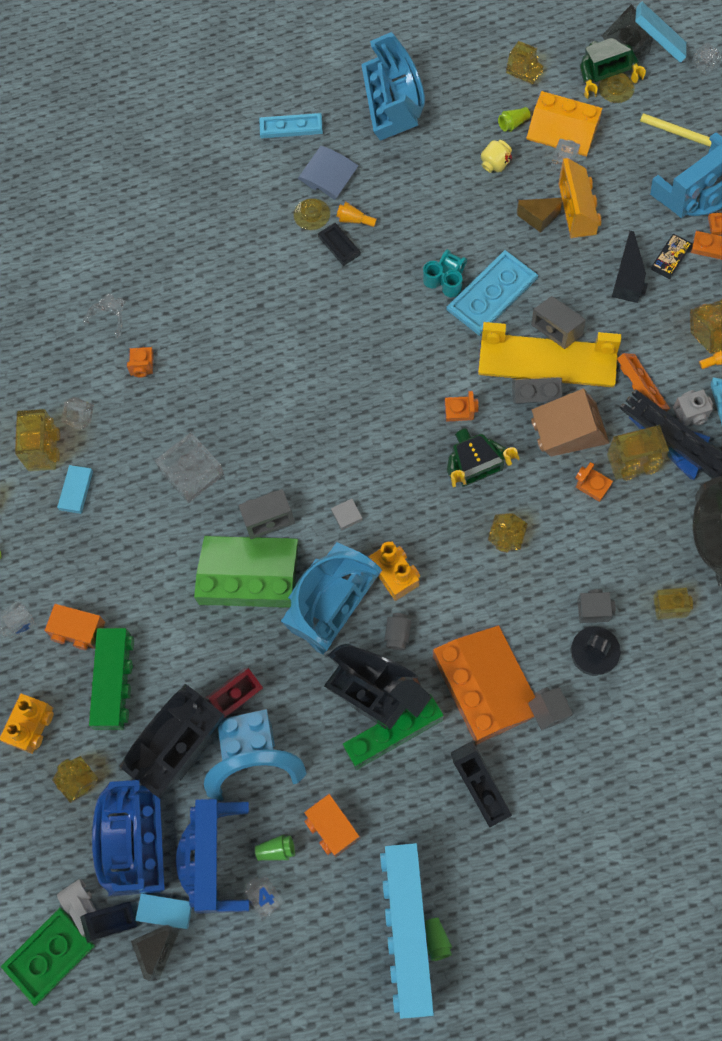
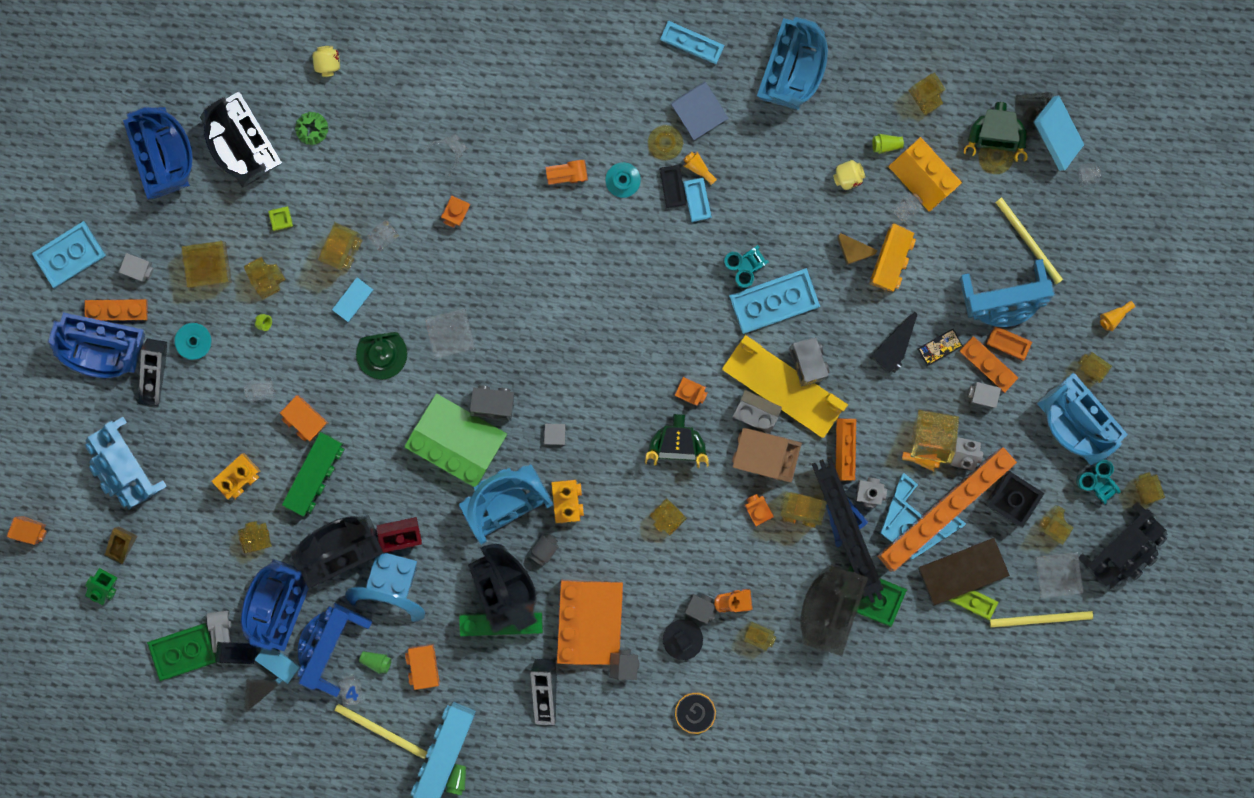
camera: 20 degrees right, 20 degrees up
none -> light yellow piece [334,703,427,760]
none -> dark green hat [356,332,407,380]
none -> orange piece [546,160,588,185]
none -> teal piece [605,162,641,198]
none -> black tile [675,693,716,734]
none -> medium azure tile [683,178,712,222]
none -> orange piece [714,589,753,612]

